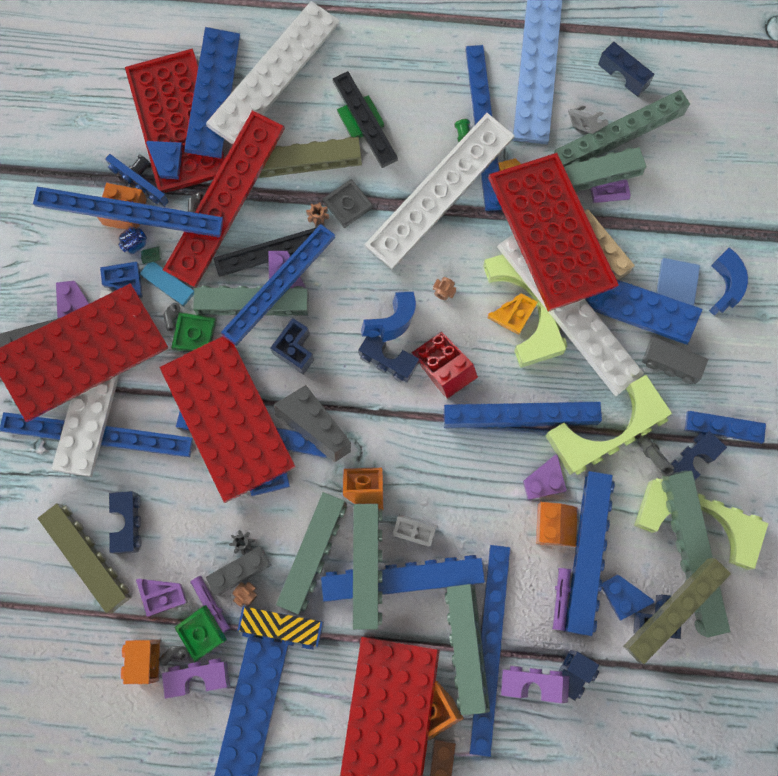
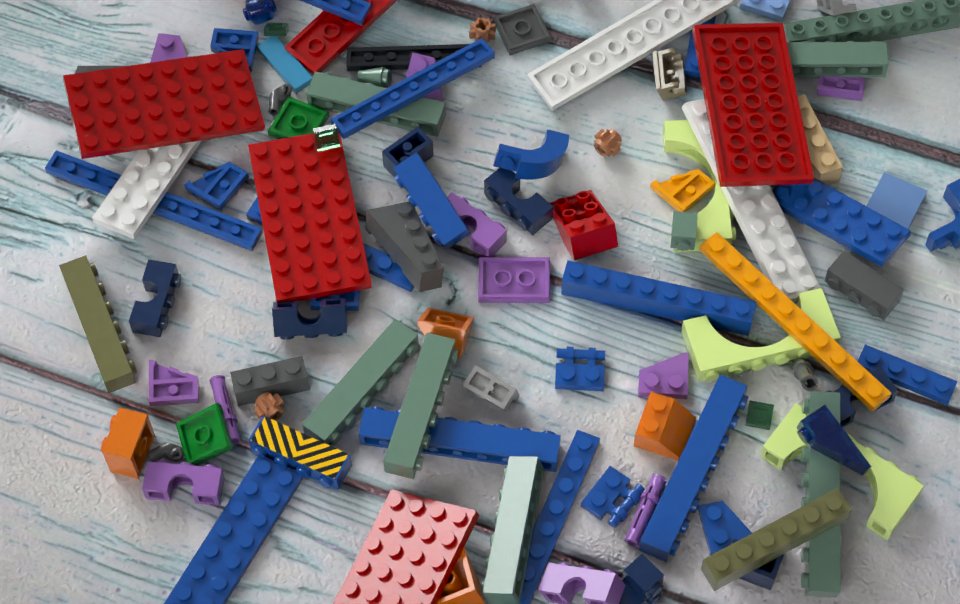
camera: 15 degrees right, 15 degrees down
dark grey gear [229,530,255,555] -> none
none -> blue wing [184,162,249,210]
none -> dark blue arch [272,298,348,340]
none -> tile [313,124,340,152]
none -> sand green cone [357,67,392,88]
none -> blue brick [393,152,471,249]
none -> medium lavender arch [447,192,507,257]
none -> medium lavender tile [478,257,550,303]
none -> blue plate [555,346,605,392]
none -> blue plate [581,466,645,528]
none -> dark tan hinge [652,48,687,101]
none -> sand green brick [670,211,698,251]
none -> light orange plate [699,232,891,412]
none -> clear green tile [745,400,774,430]
none -> clear blue slope [796,405,872,476]

